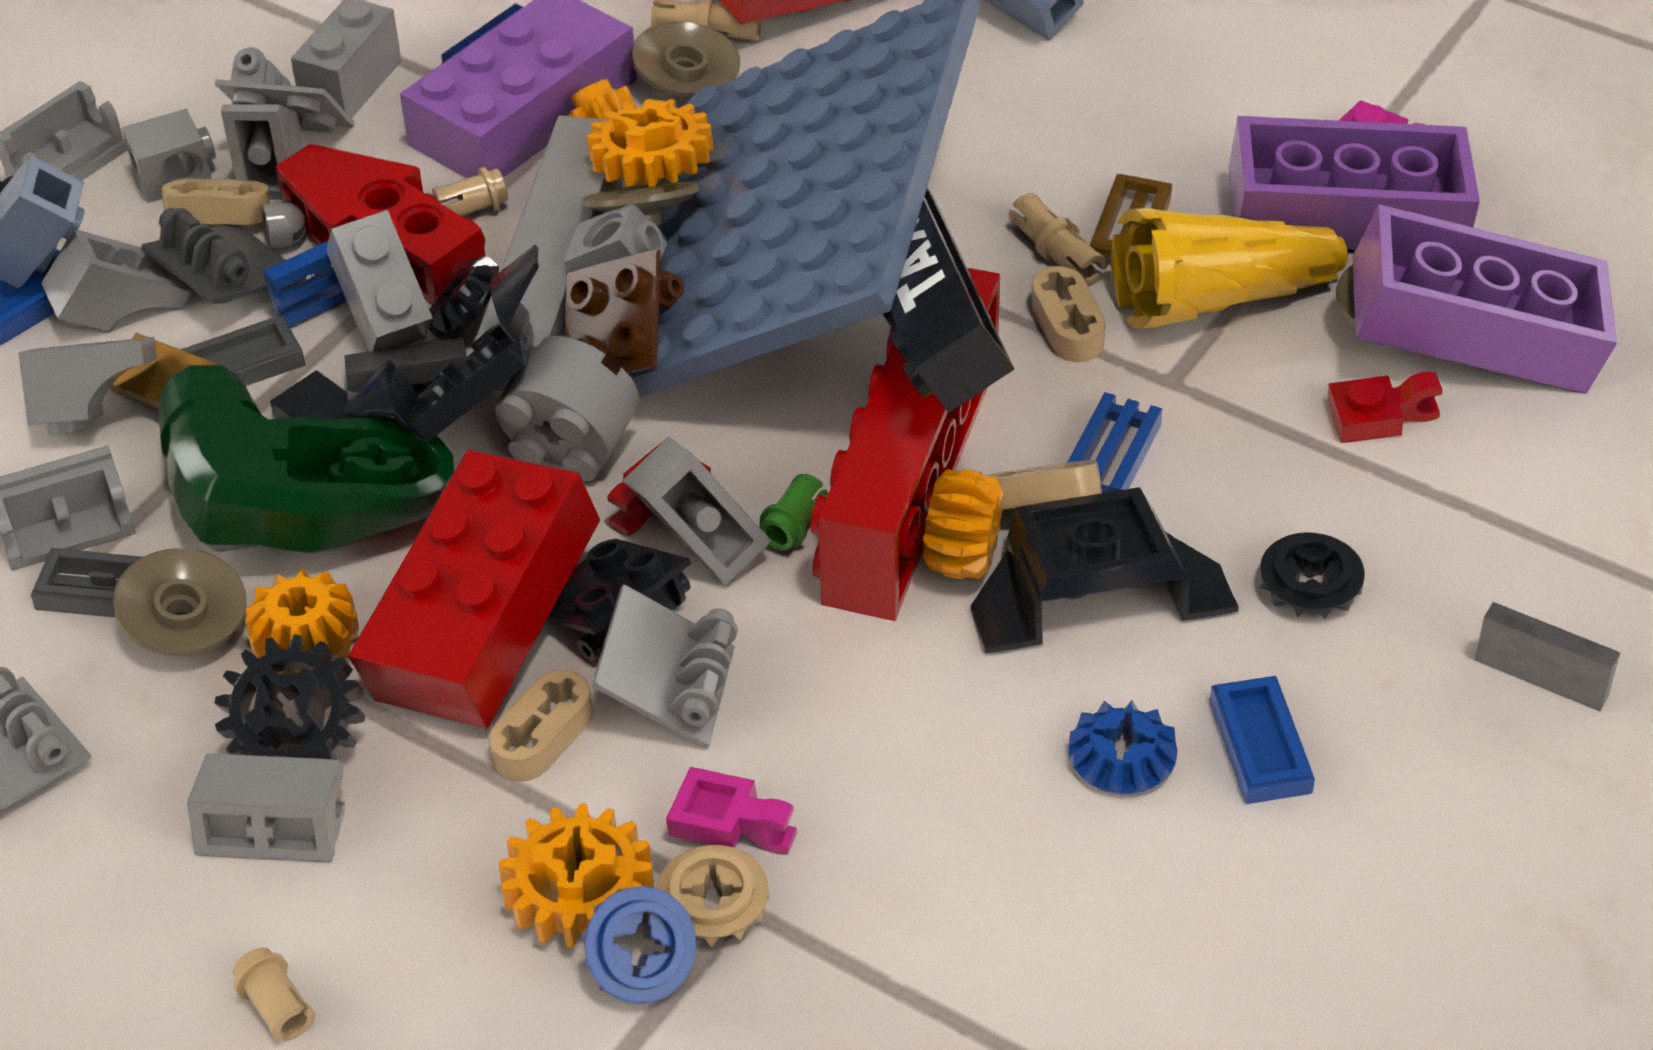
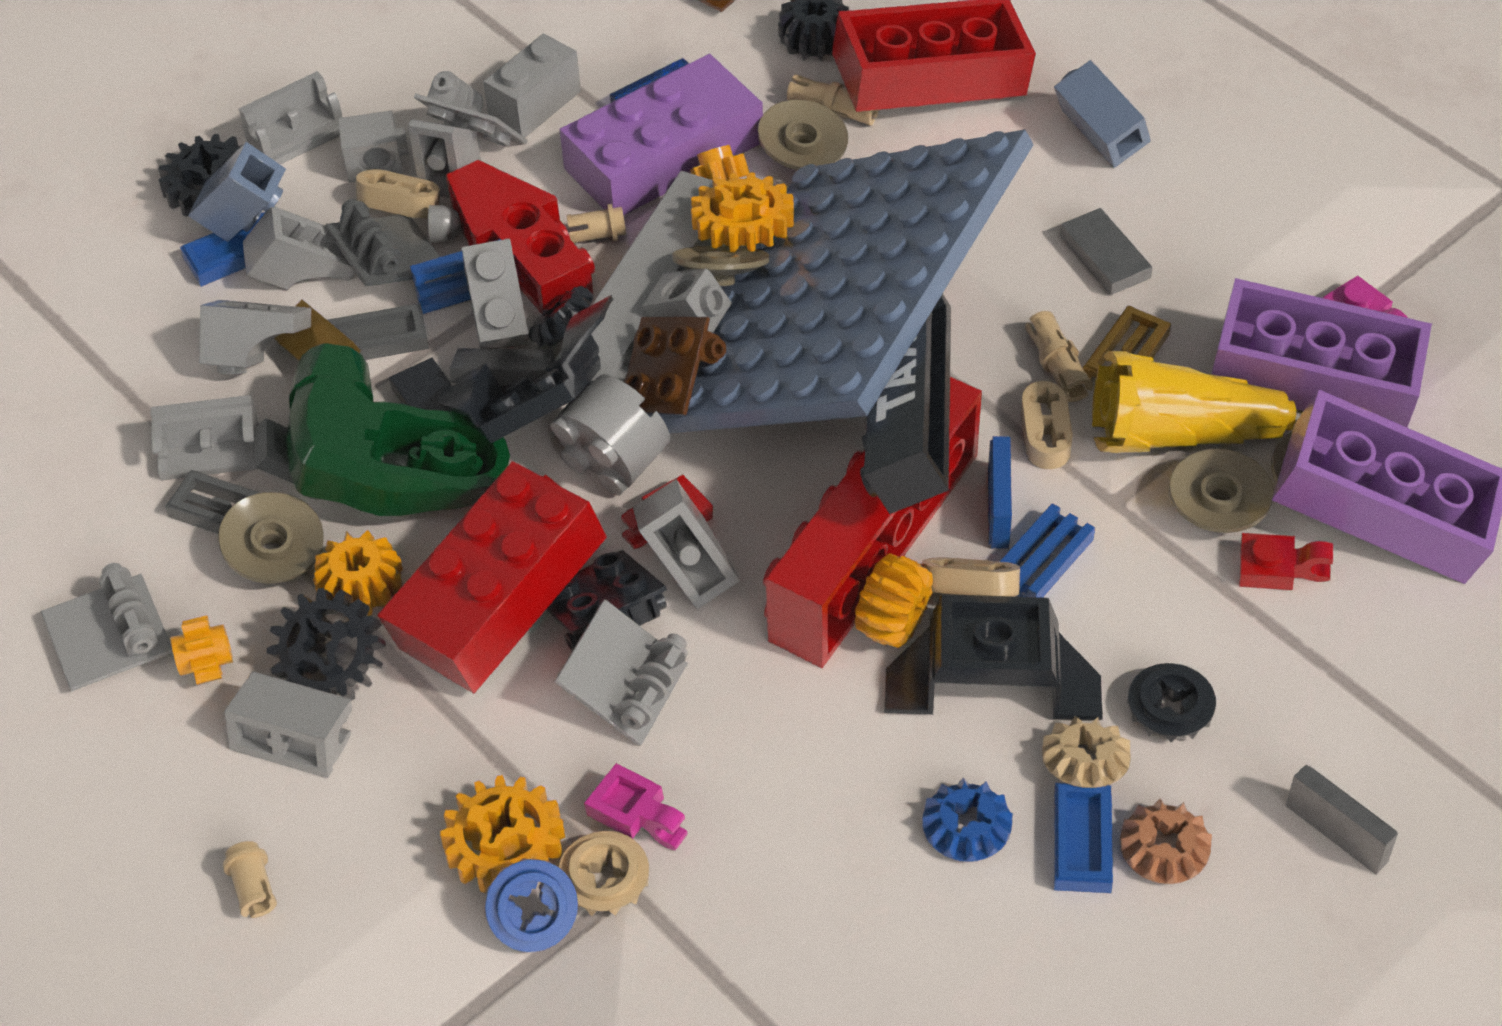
camera: 15 degrees right, 5 degrees up
tan beam [489,670,593,781] -> none
bright green pin [759,474,828,551] -> none
none -> light orange gear [170,615,233,685]
none -> dark grey plate [254,418,294,484]
none -> blue tile [988,436,1012,549]
none -> tan gear [1042,716,1131,788]
none -> flat silver tile [1060,208,1152,295]
none -> nougat gear [1120,798,1212,884]
none -> dark tan dish [1169,449,1274,533]

